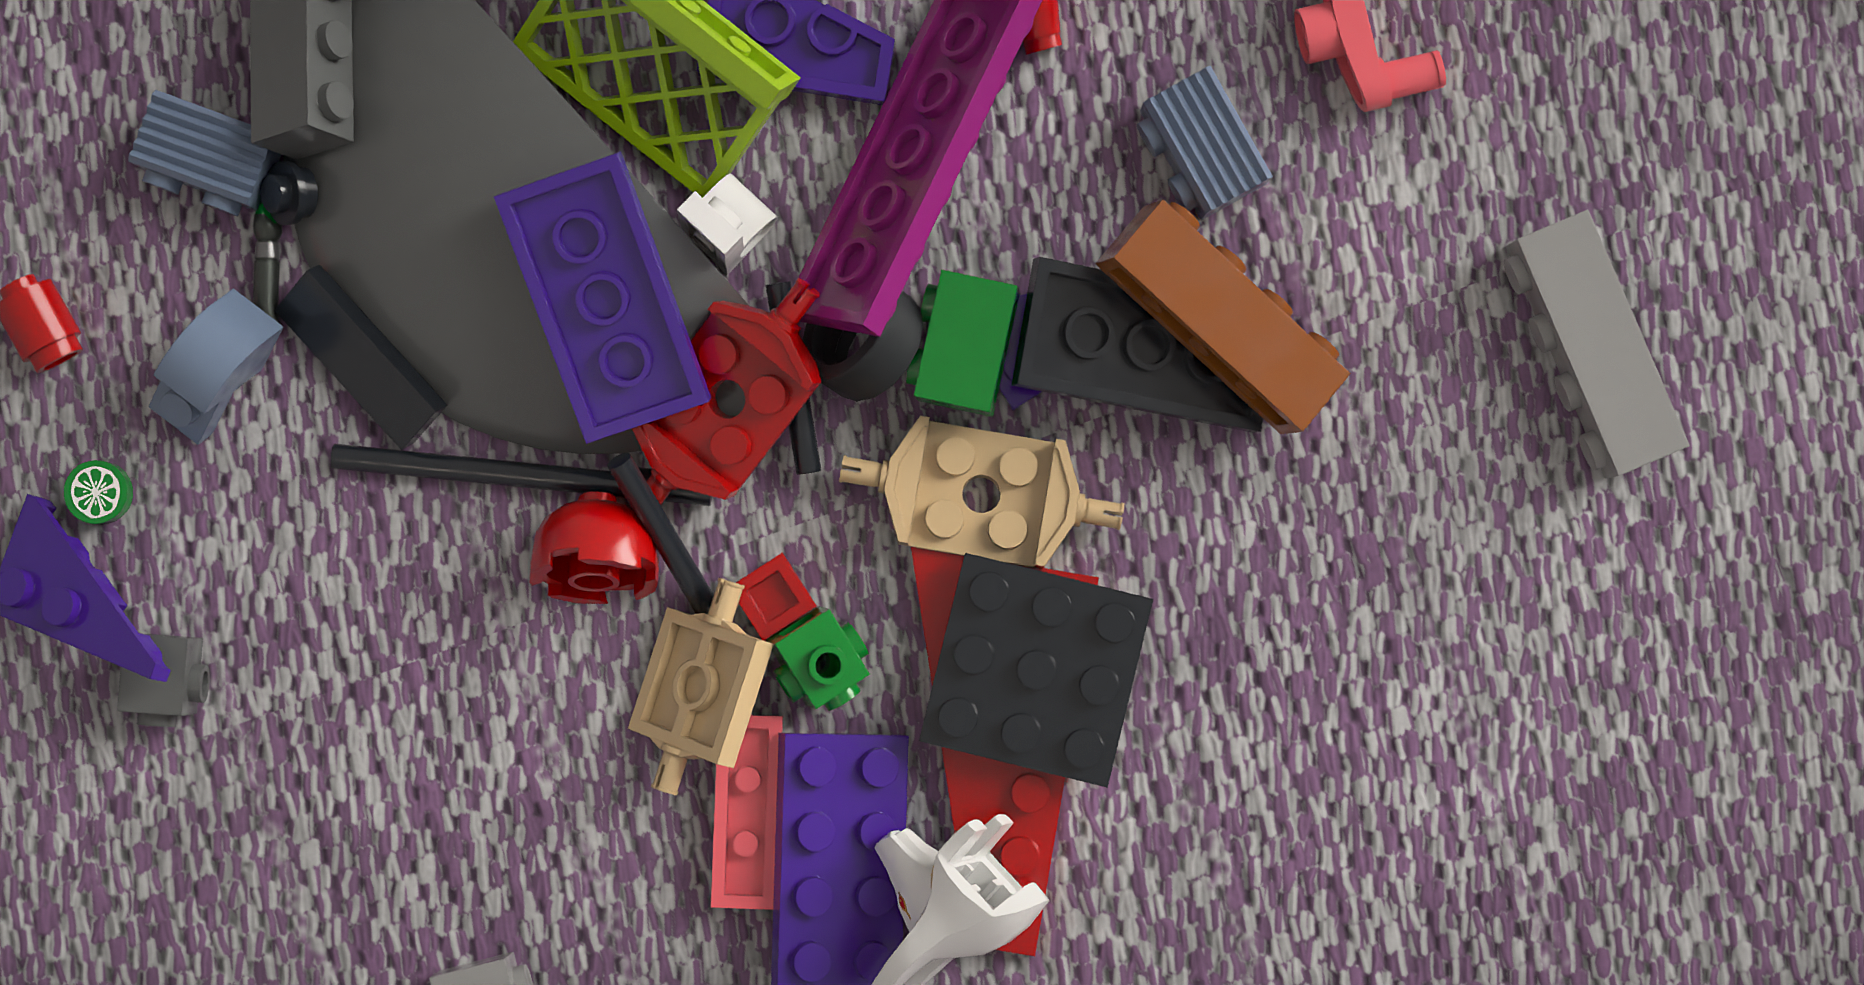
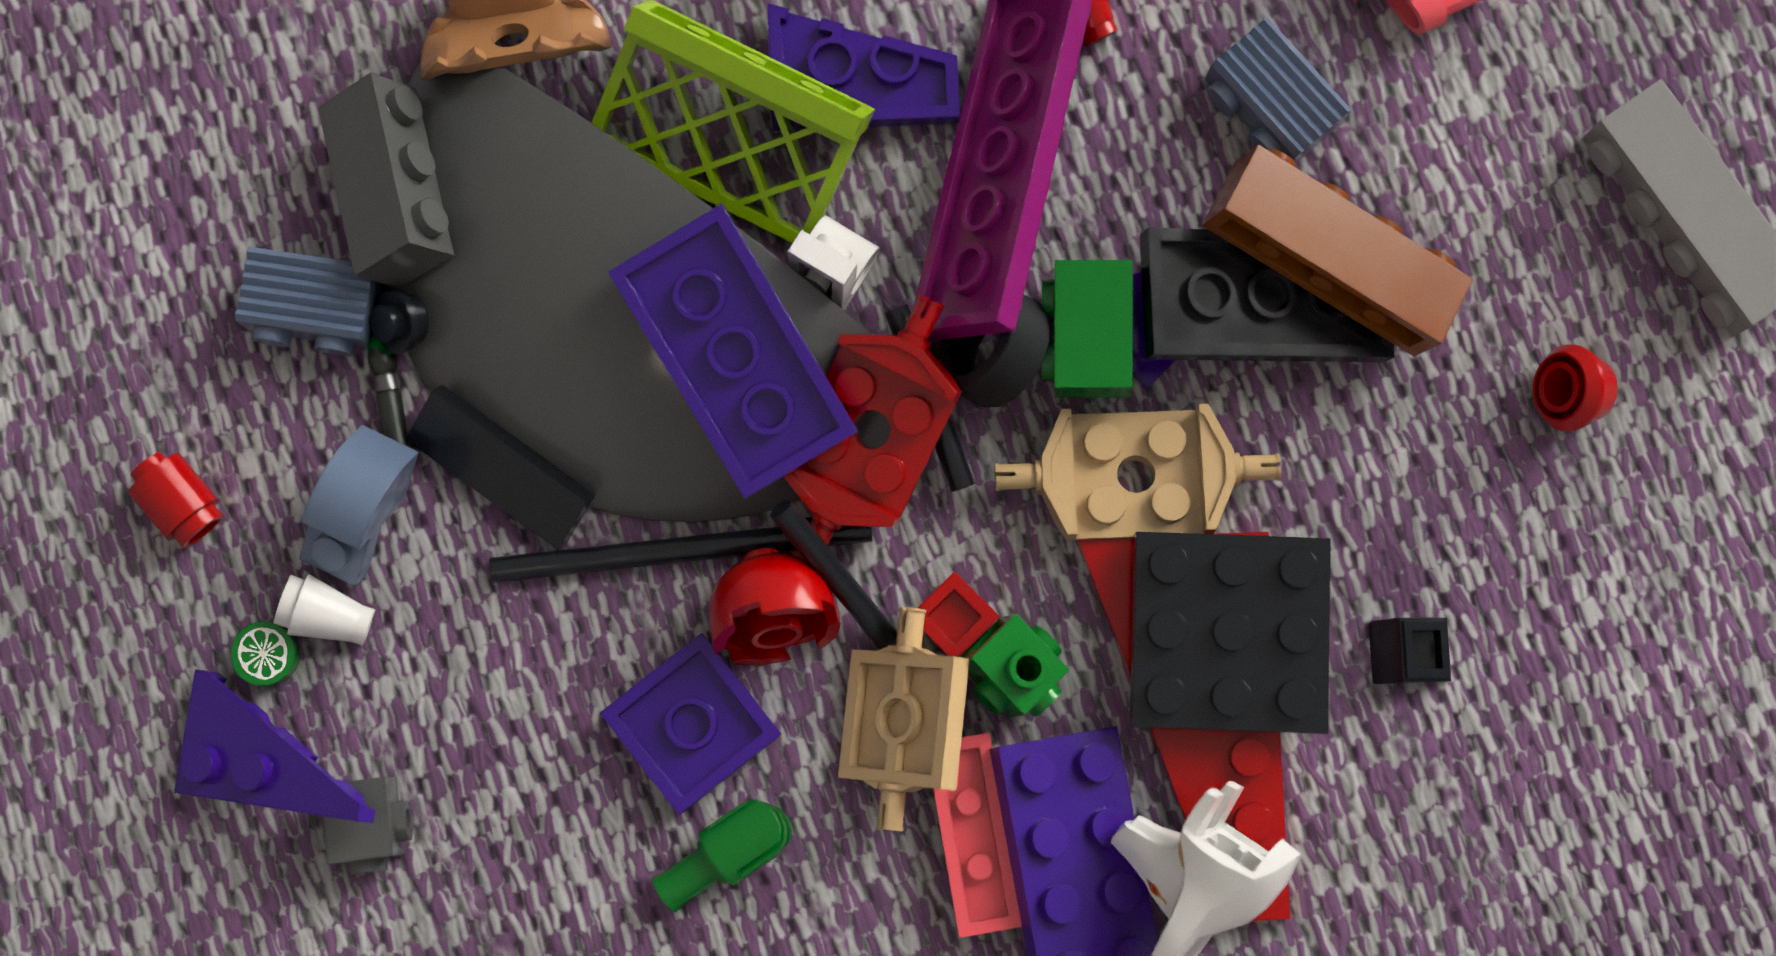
camera: 15 degrees left, 5 degrees down
none -> white cone [274,574,376,646]
none -> dark purple plate [600,633,782,815]
none -> green arm [652,800,792,912]
none -> black slope [1369,618,1451,685]
none -> red cone [1532,345,1618,432]

